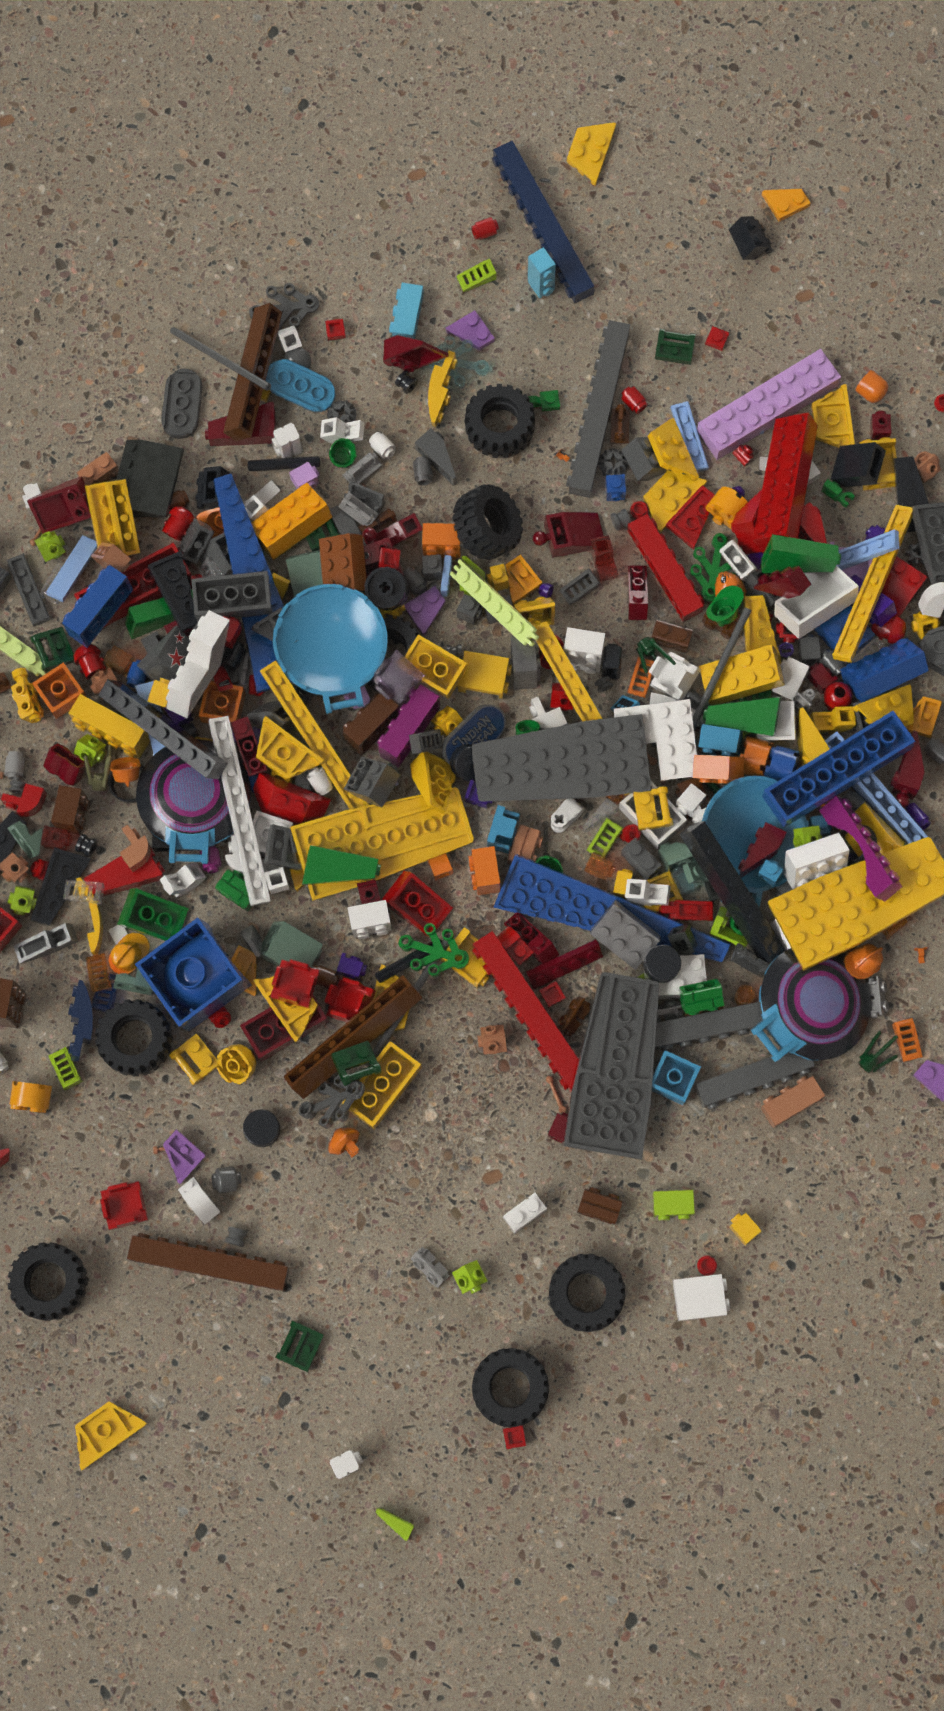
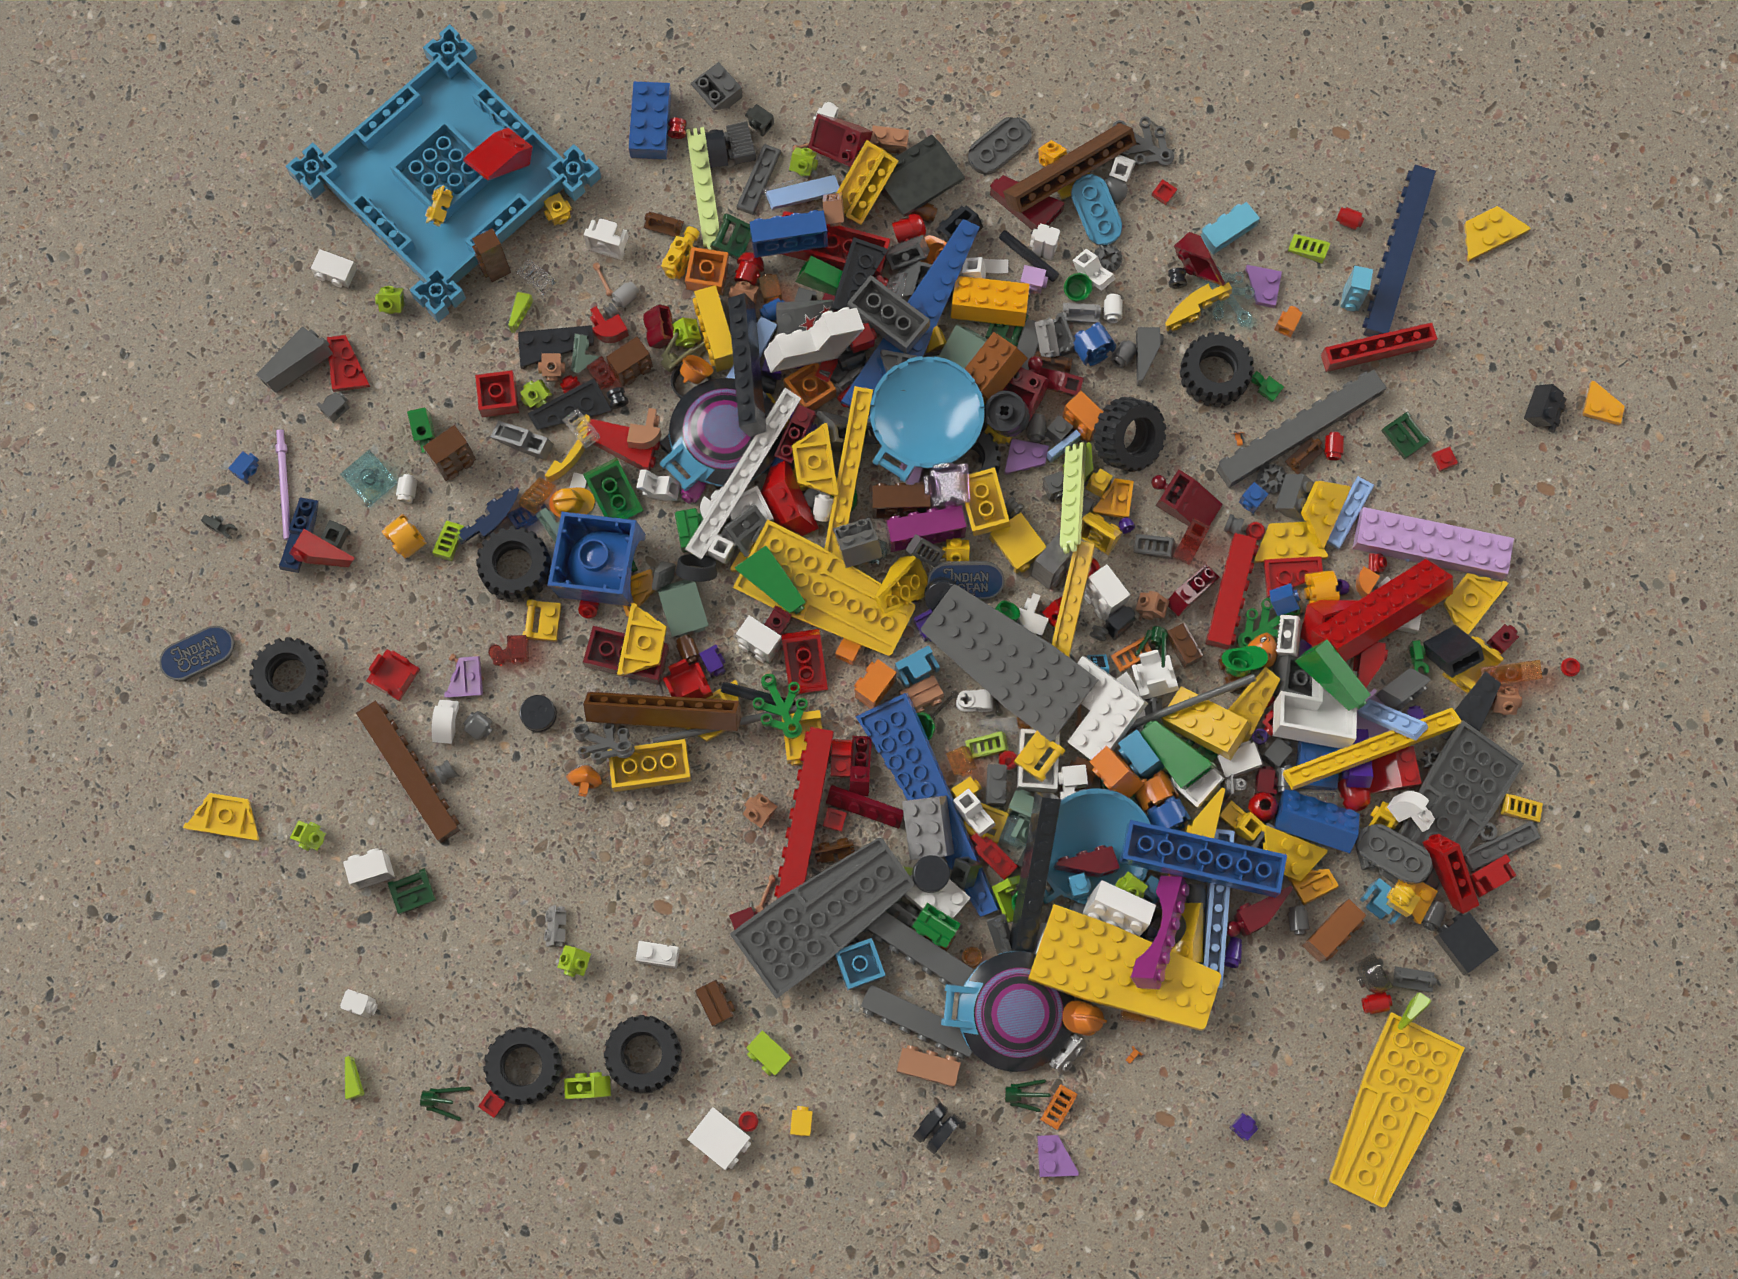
camera: 40 degrees right, 0 degrees up
yellow brick [147,677,170,708] -> none
dark grey piece [170,327,271,391] -> none
yellow cylinder [216,1044,256,1084] -> none
red panel [270,959,320,1009] -> none
dark green plate [331,1041,382,1086] -> none
red plate [379,547,401,569] -> none
dark red slope [754,566,811,599] -> none
orange helmet [855,370,889,403] -> none
none -> lime brick [290,820,326,851]
none -> white brick [343,848,395,890]
none -> dark green plant [420,1087,471,1121]
none -> clear red brick [488,635,529,666]
none -> lime brick [564,1072,611,1099]
none -> black tyre [675,554,717,582]
none -> black wheel [913,1102,962,1154]
none -> light orange brick [1038,140,1067,167]
none -> blue brick [1074,322,1116,366]
none -> nougat brick [1135,591,1169,620]
none -> blue brick [1270,583,1301,616]
none -> orange brick [1274,306,1303,338]
none -> red brick [1321,322,1438,372]
none -> orange brick [1356,566,1380,598]
none -> dark grey slope [1376,668,1431,711]
none -> clear orange slope [1481,660,1543,684]

